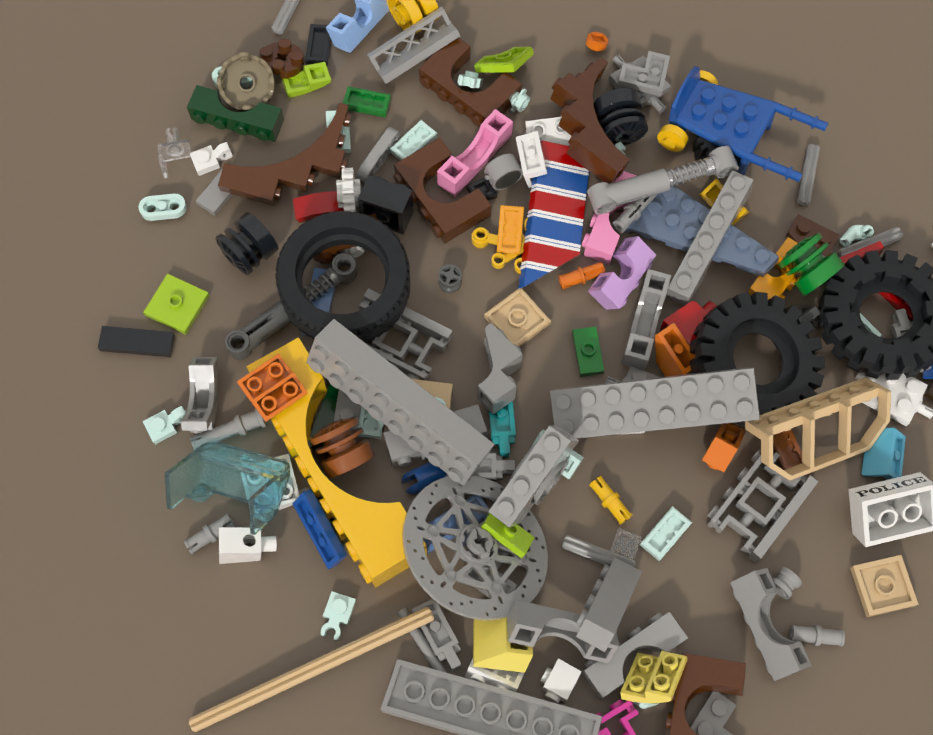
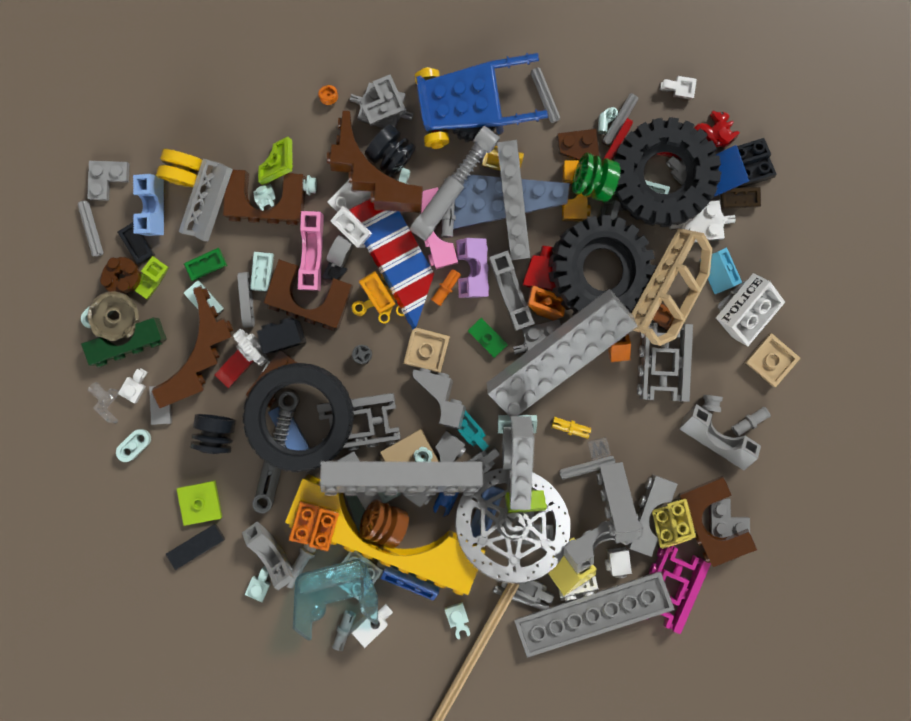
camera: 35 degrees left, 20 degrees up
light aqua plate [640,506,692,561] -> none

